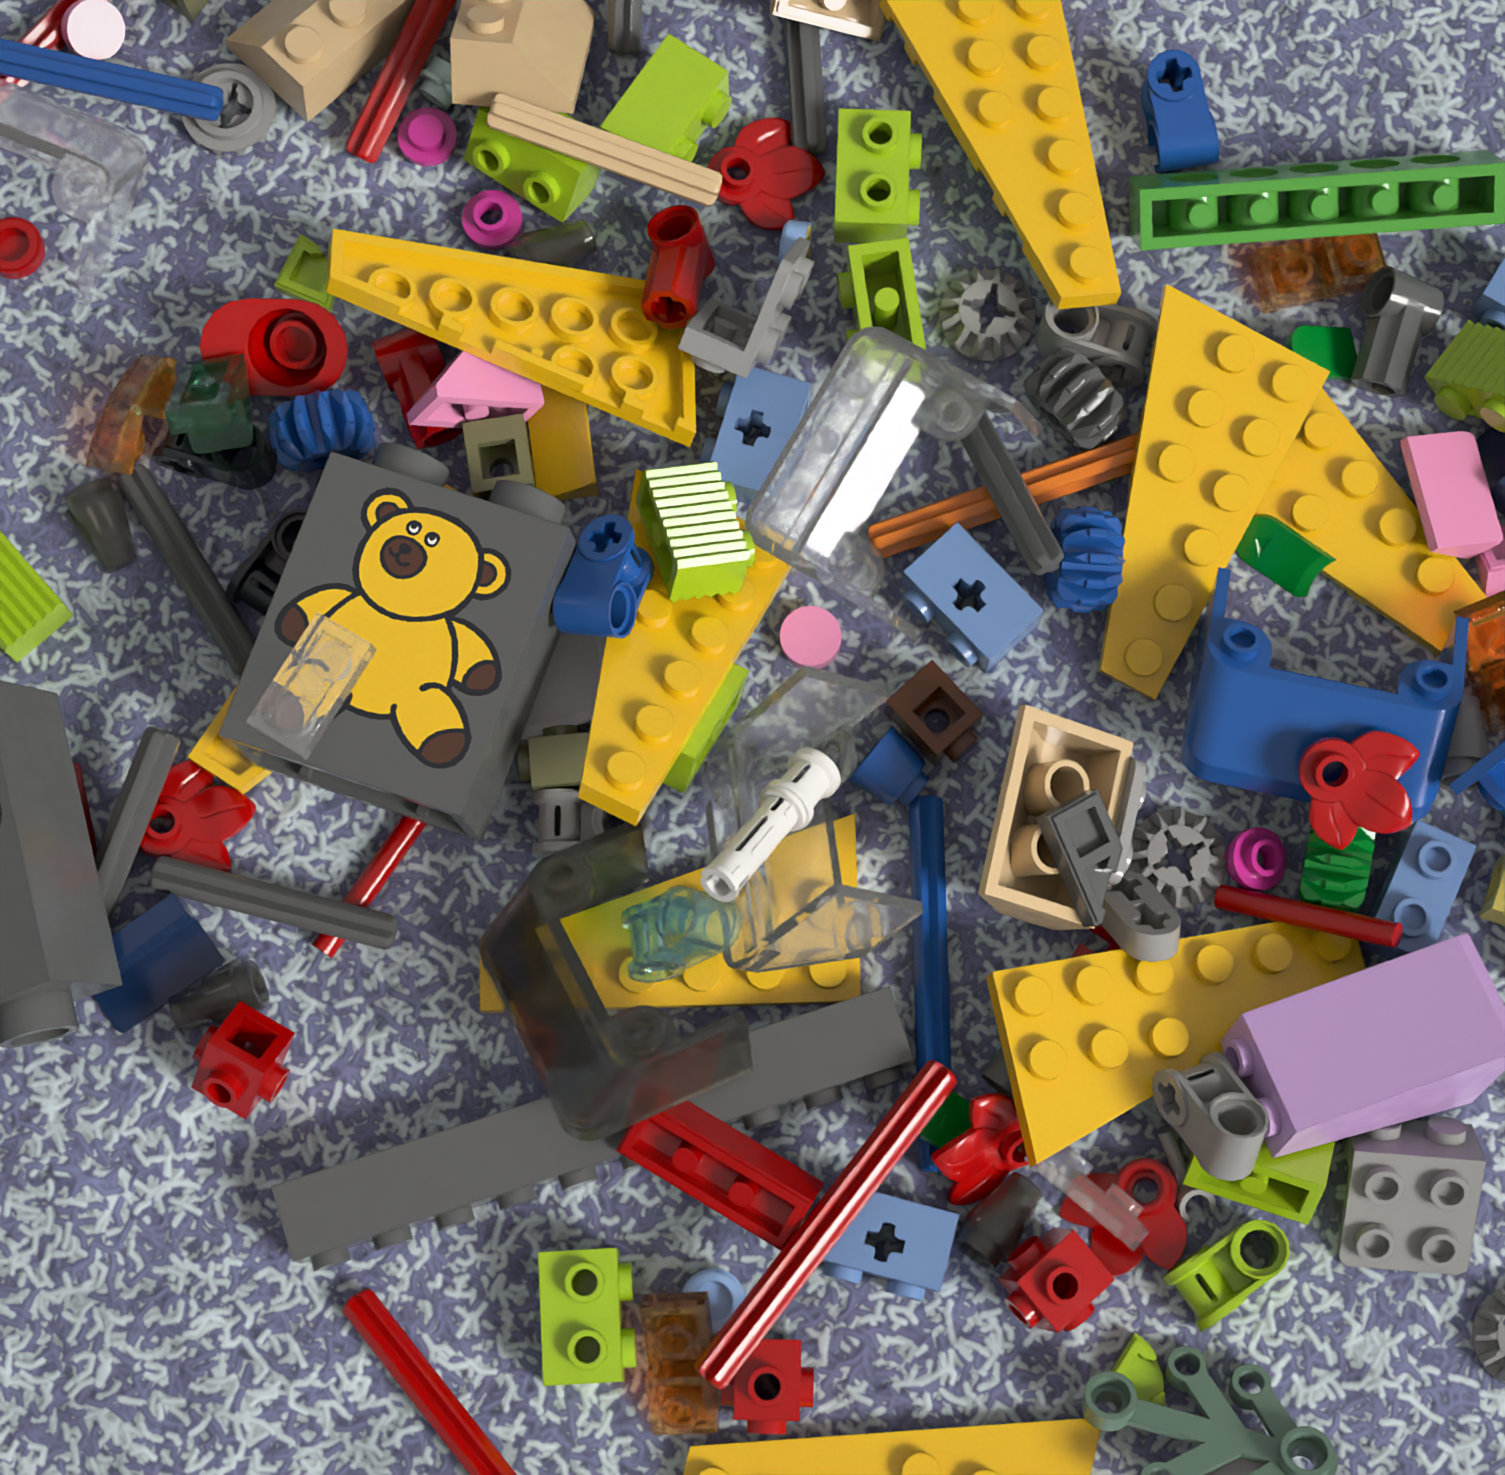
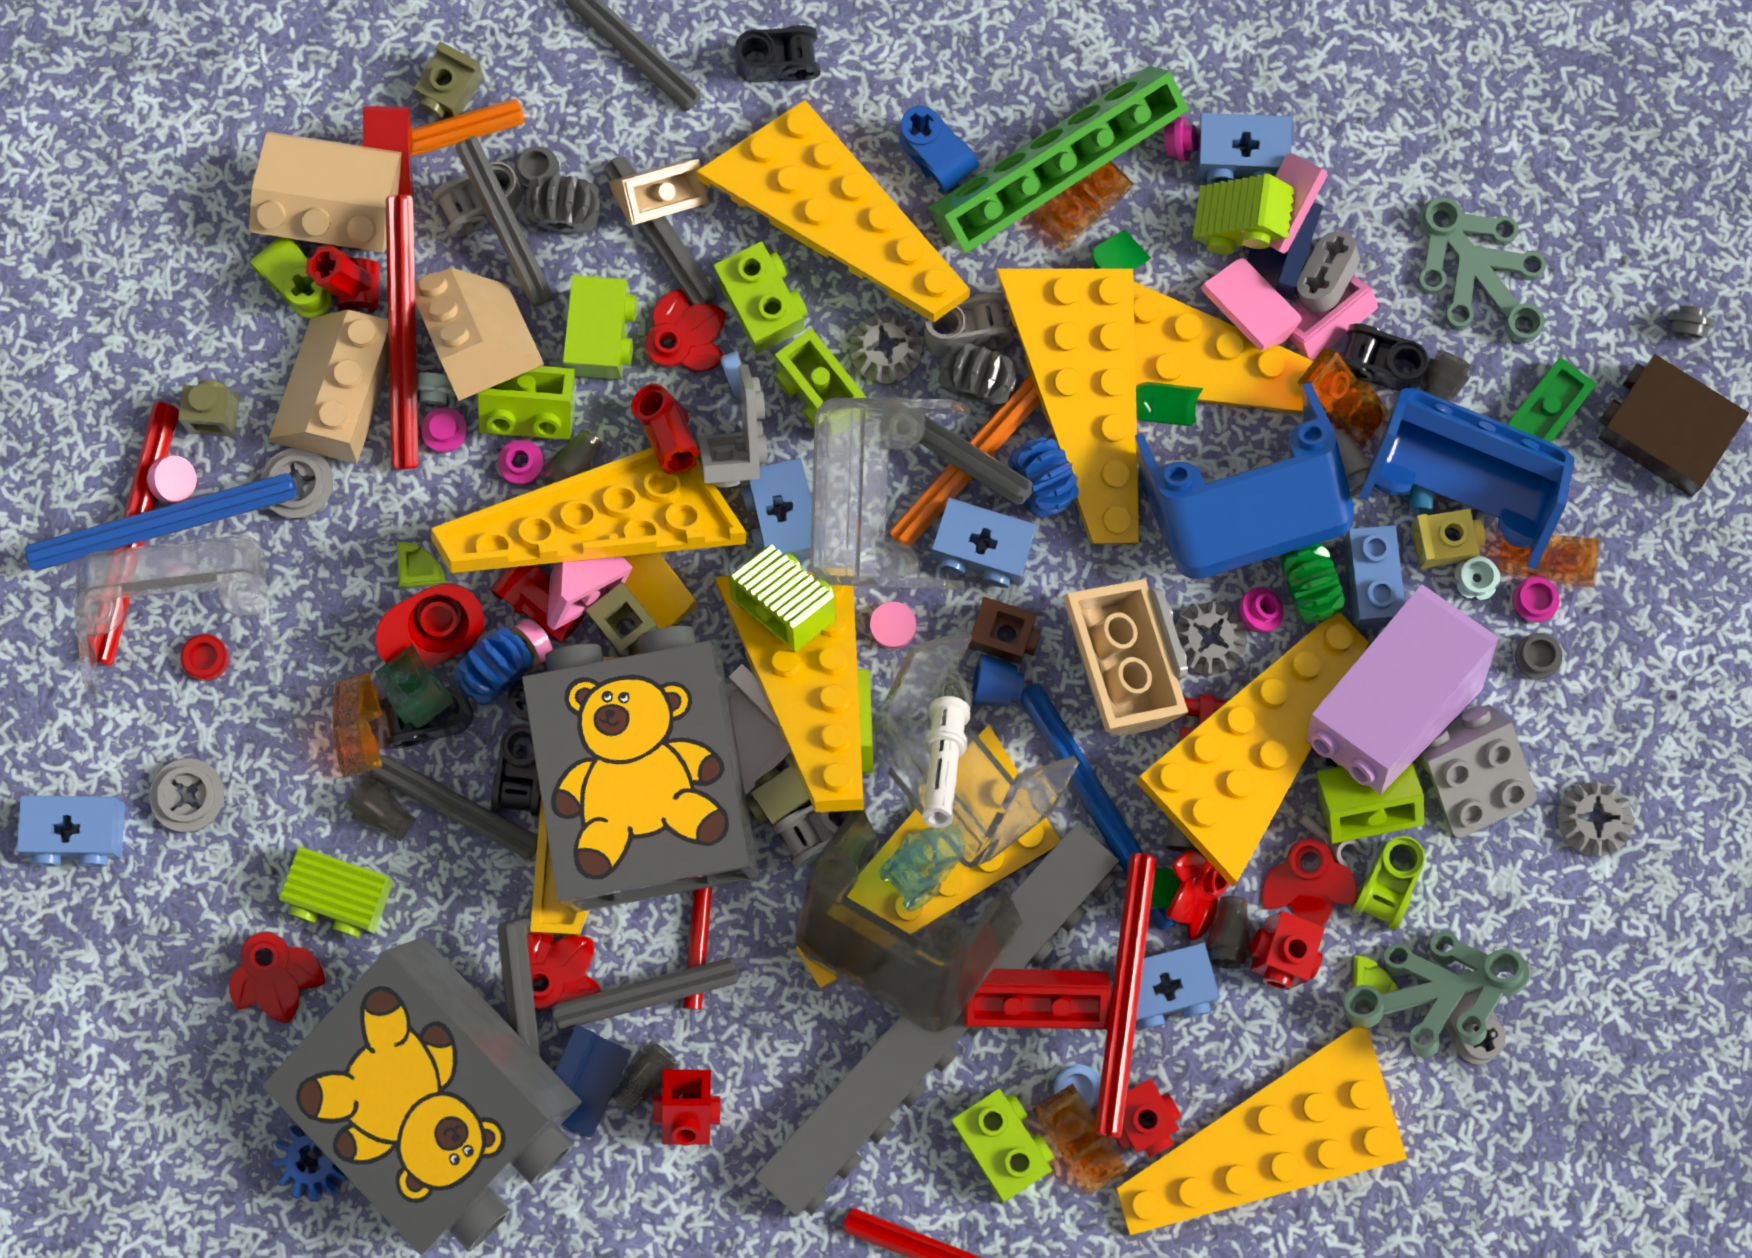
camera: 30 degrees left, 0 degrees up
clear plate [246,612,377,760] -> none
tan axle [487,93,722,207] -> none
blue piece [553,514,654,638] -> none
clear plate [1024,1146,1149,1252] -> none
dark grey tile [1036,789,1123,927] -> none
light grey beam [1101,870,1181,962] -> none
light grey piece [1152,1052,1269,1181] -> none
red bar [1214,884,1402,948] -> none
red plate [1298,730,1420,850] -> none
dark grey piece [1351,266,1444,398] -> none
none -> bright pink tile [510,619,553,667]
none -> dark pink plate [1164,116,1198,162]

